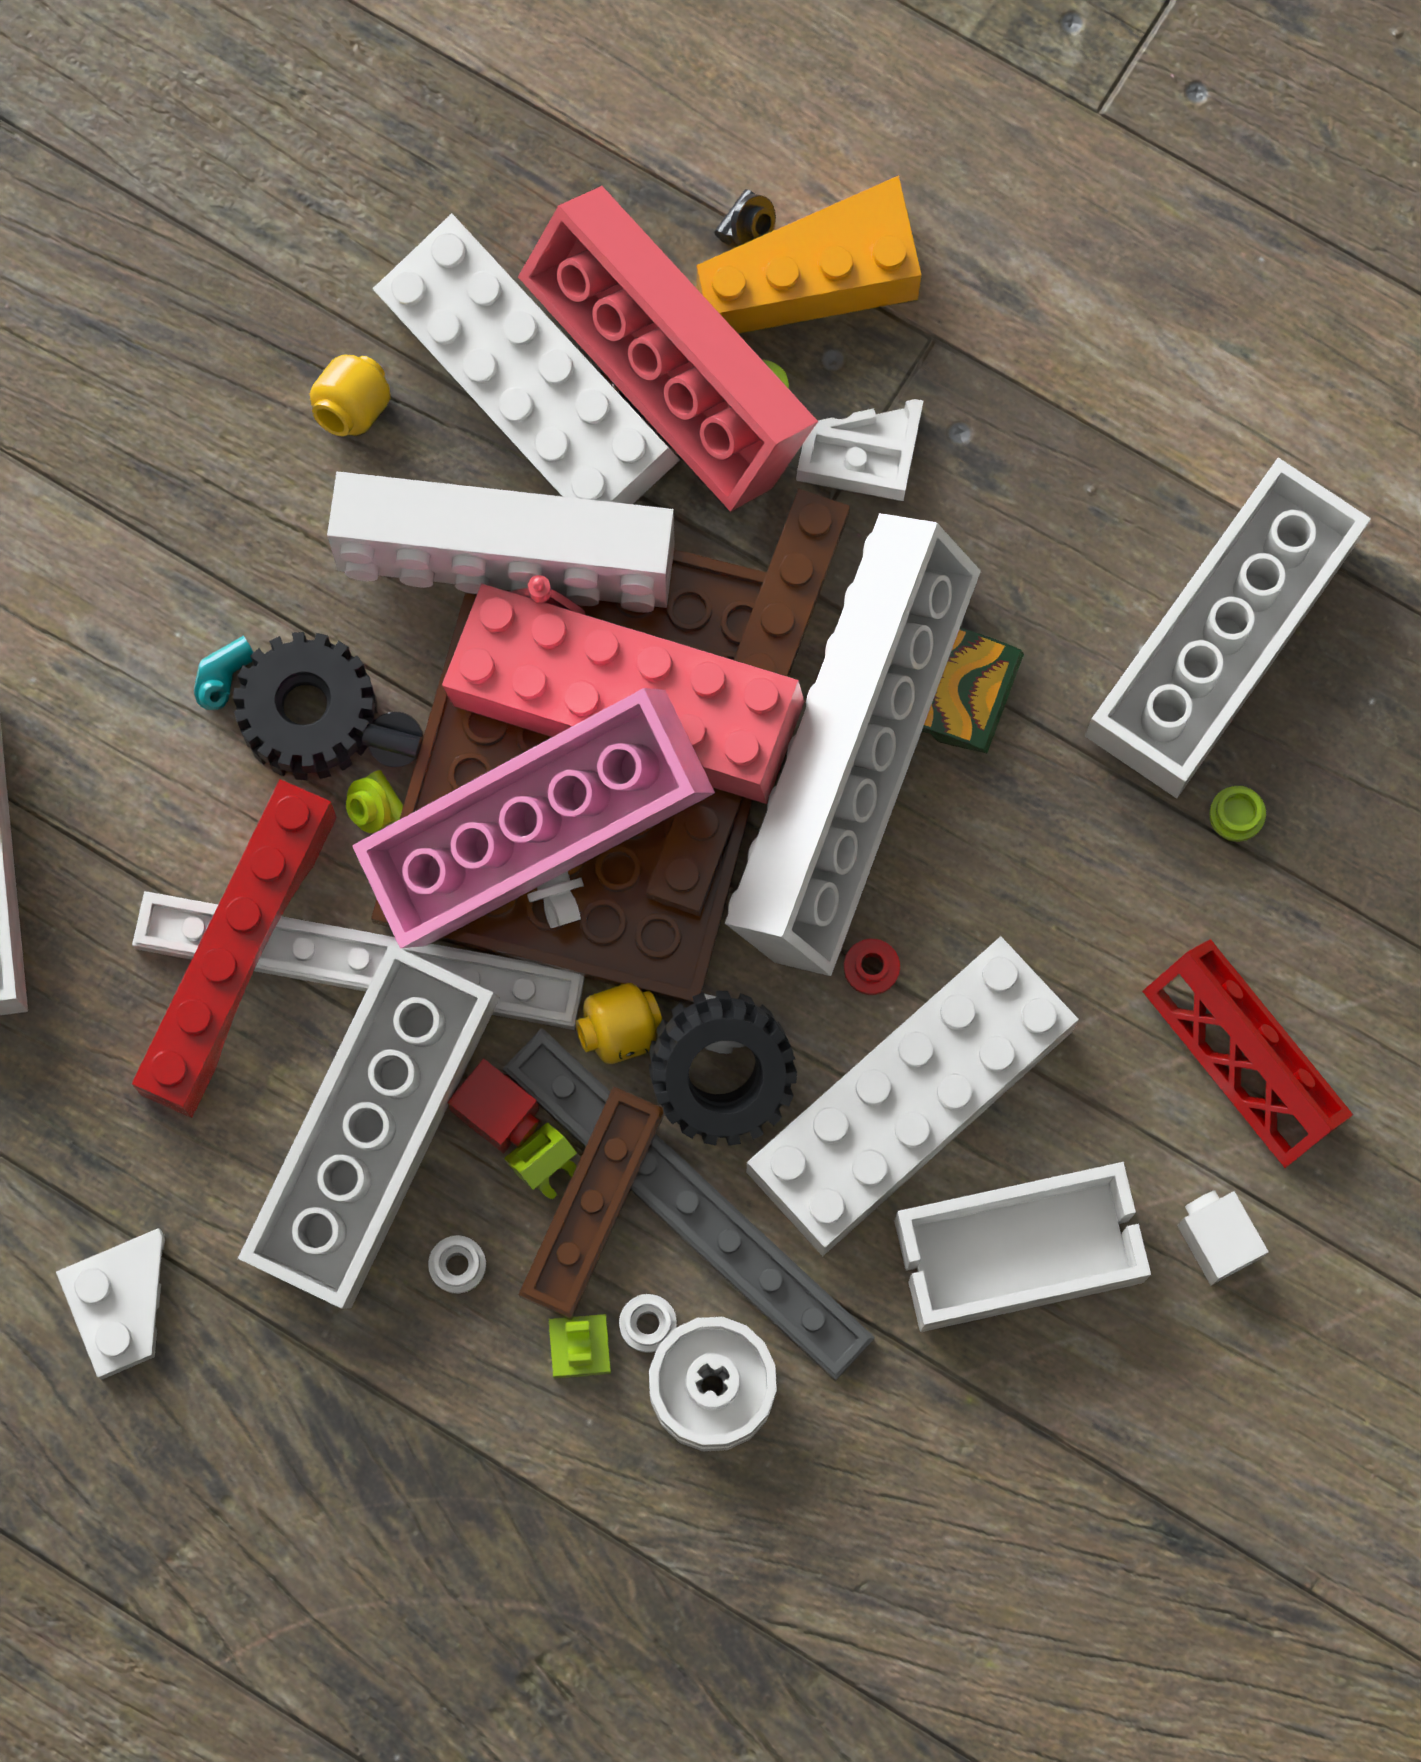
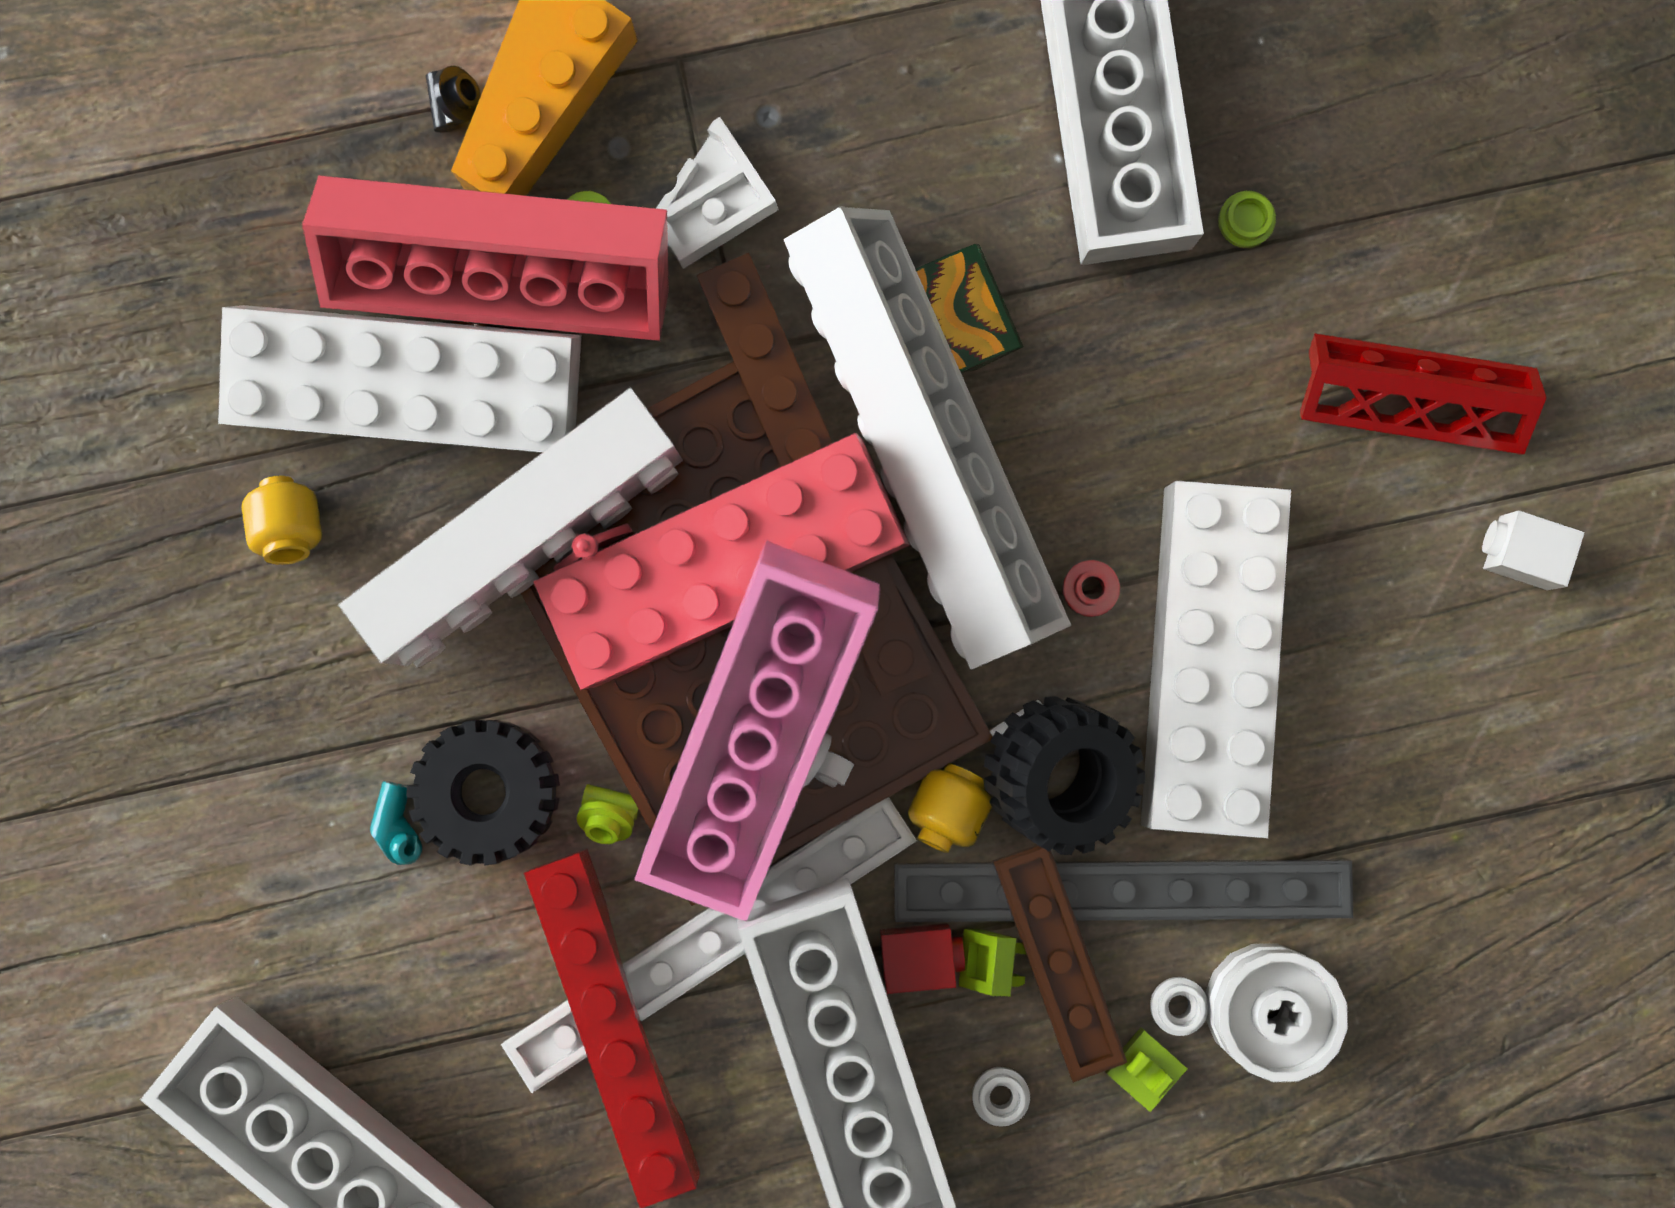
camera: 45 degrees left, 10 degrees up
black plate [362,711,423,767] -> none
white piece [894,1162,1151,1332] -> none

